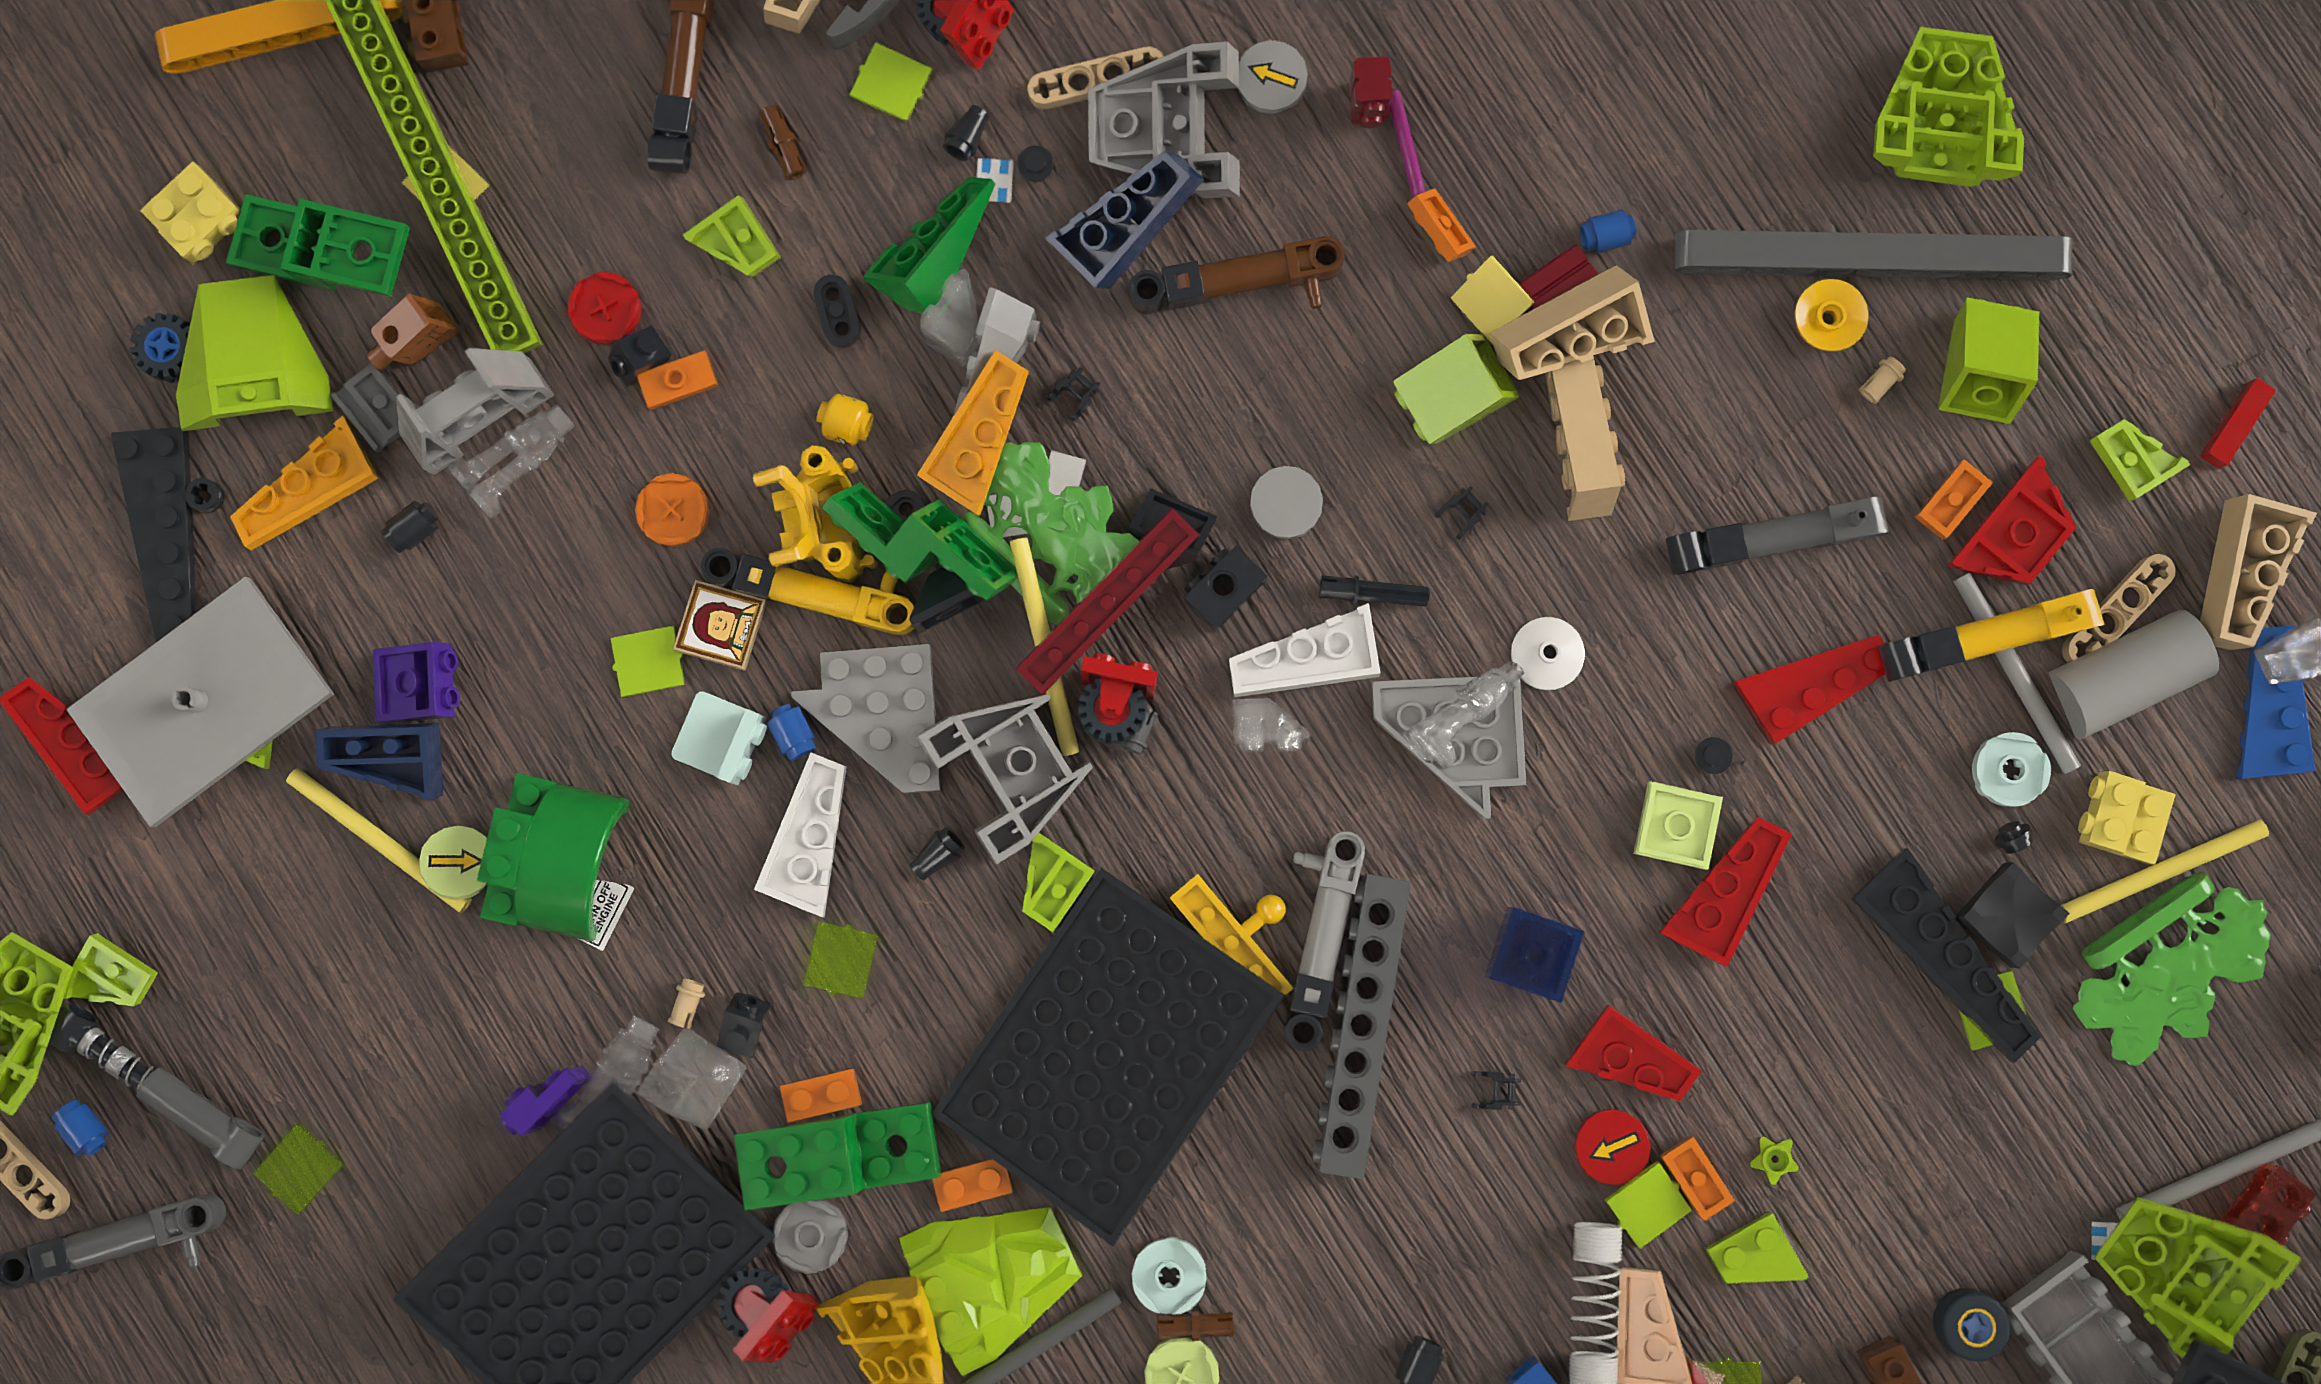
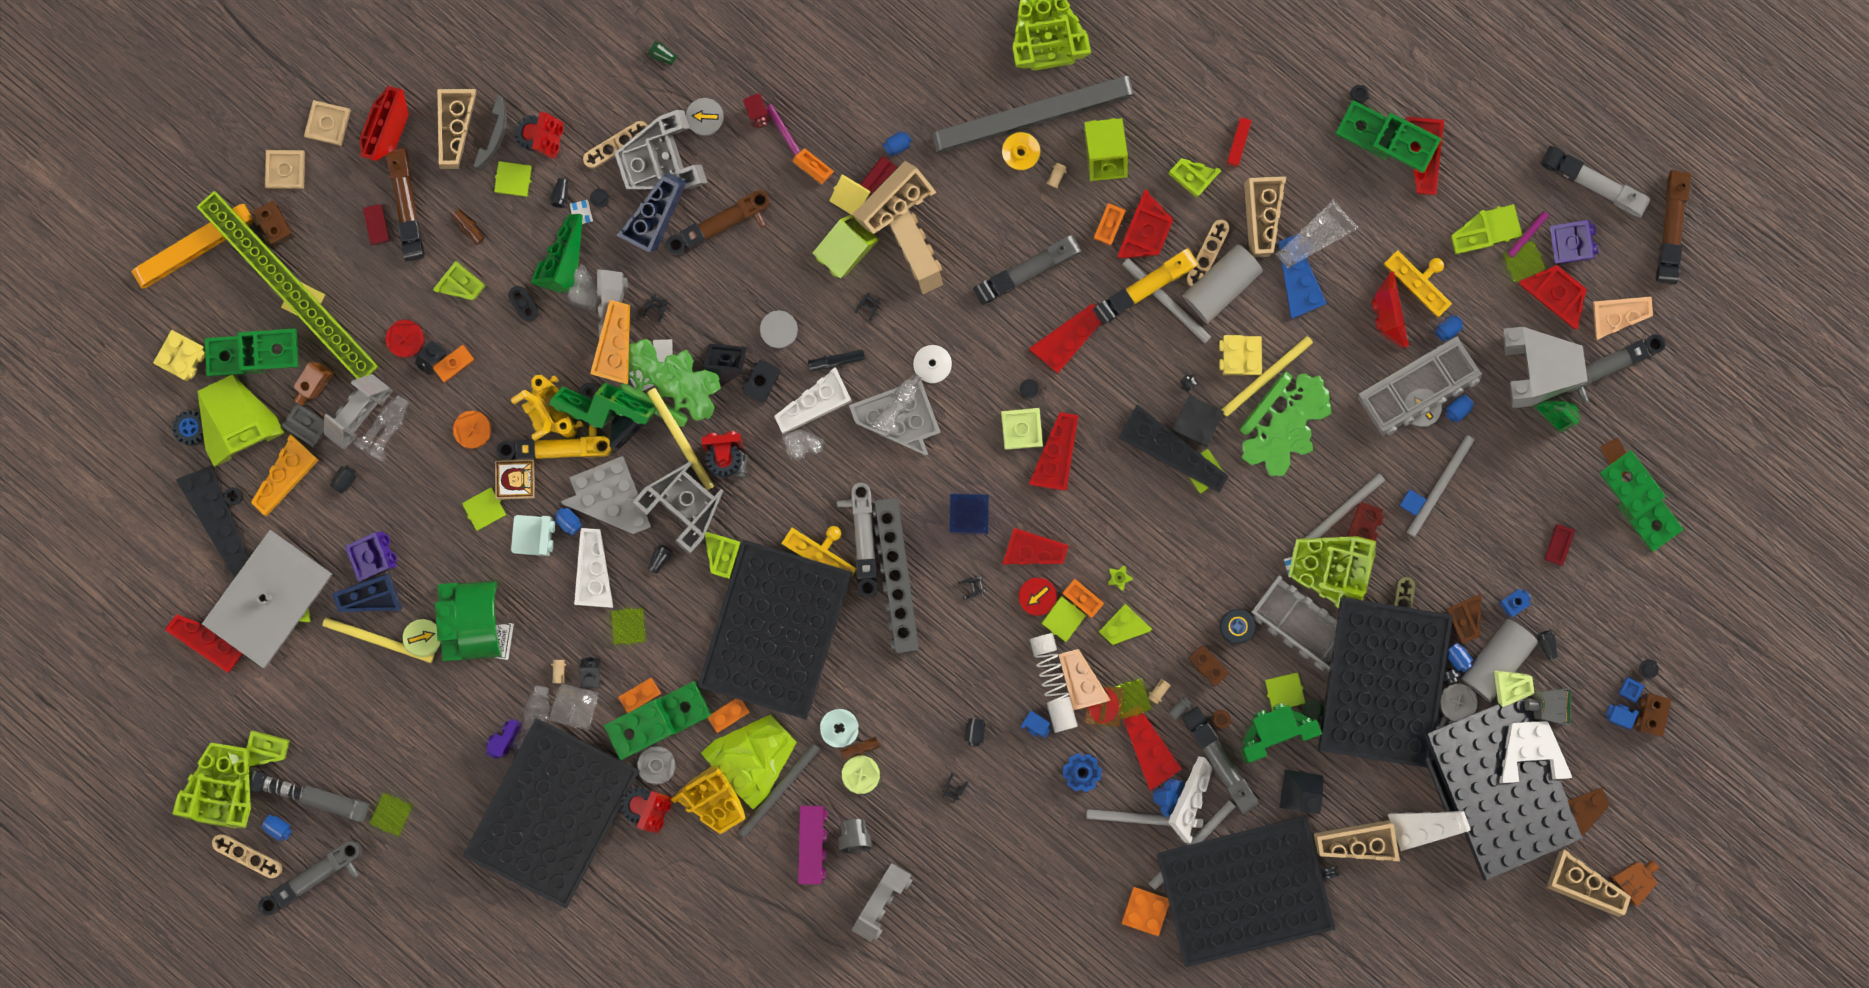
camera: 20 degrees left, 0 degrees up
yellow head [816,394,873,446] -> none
dark red plate [1016,508,1199,695] -> none
light aqua plate [1972,732,2051,807] -> none
none -> dark red tile [363,204,390,245]

